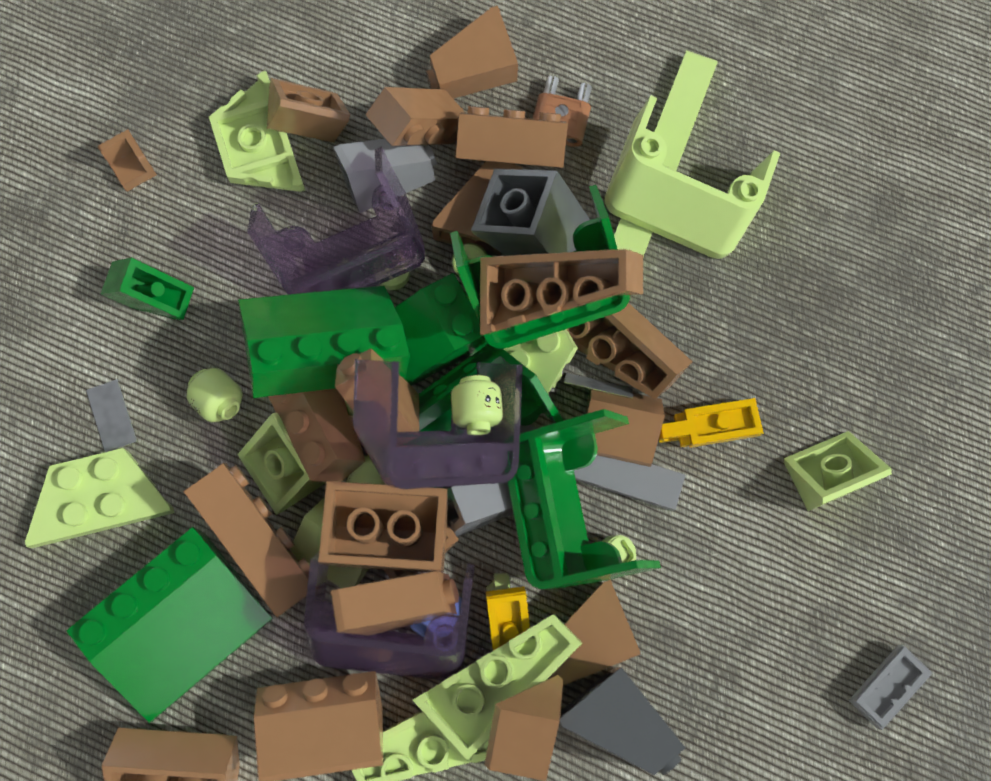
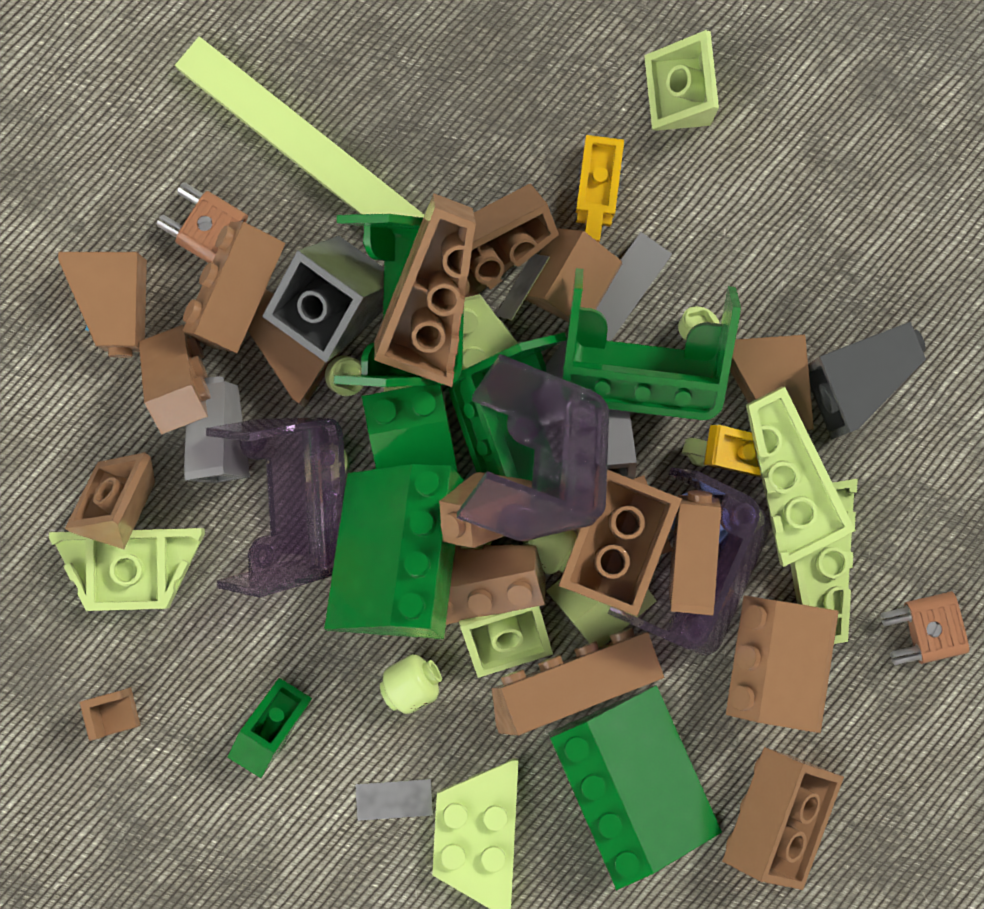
camera: 70 degrees left, 10 degrees up
yellowish green head [451,375,503,435] -> none
medium nougat slope [484,675,563,781] -> none
yellowish green windscreen [605,95,780,259] -> none
light grey plate [848,645,932,730] -> none

